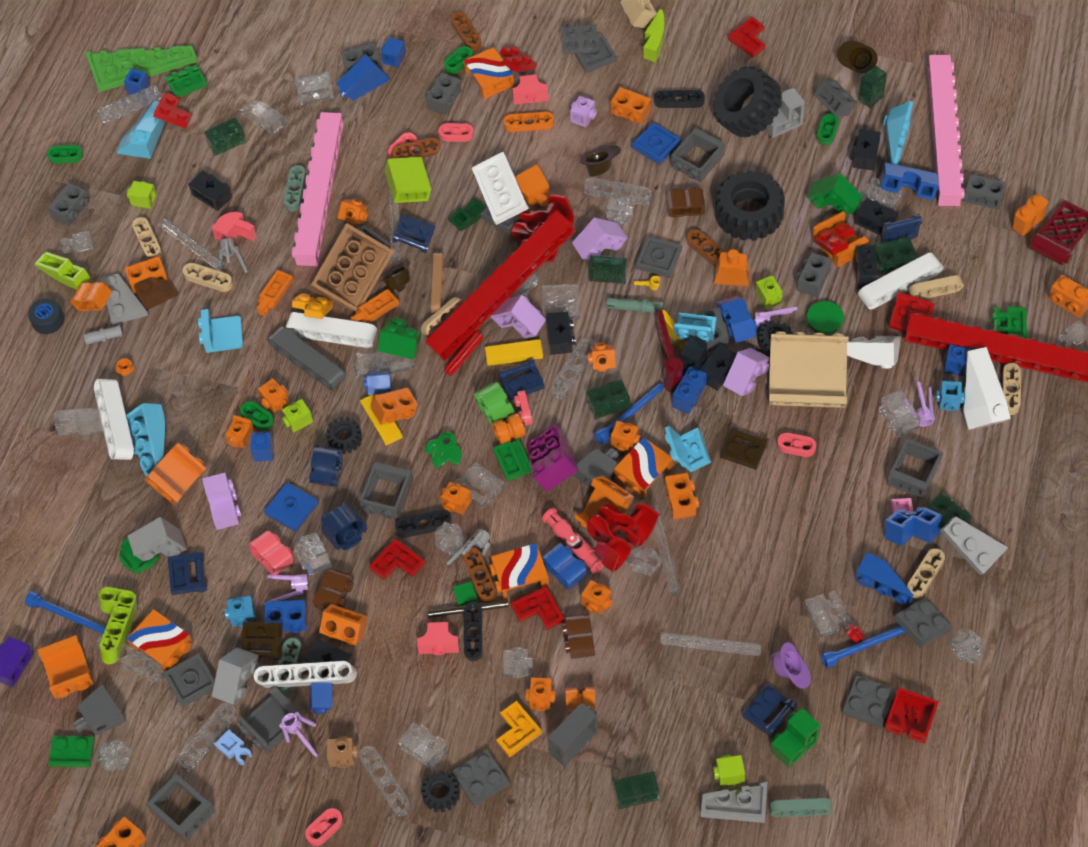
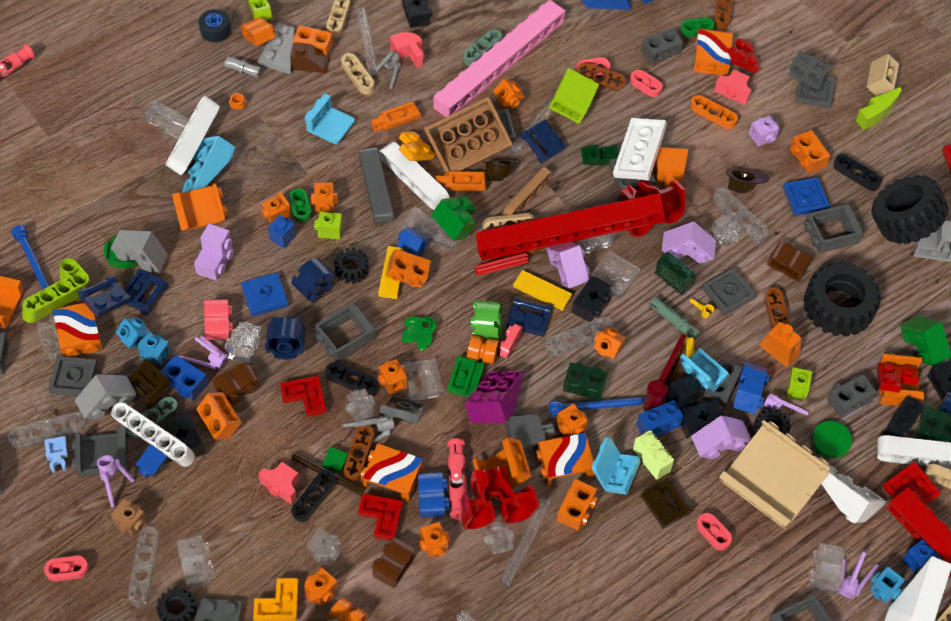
camera: 30 degrees right, 0 degrees up
none -> dark blue plate [78,275,131,318]
none -> dark azure brick [116,318,152,348]
none -> dark grey plate [379,394,428,424]
none -> yellowish green brick [633,430,674,480]

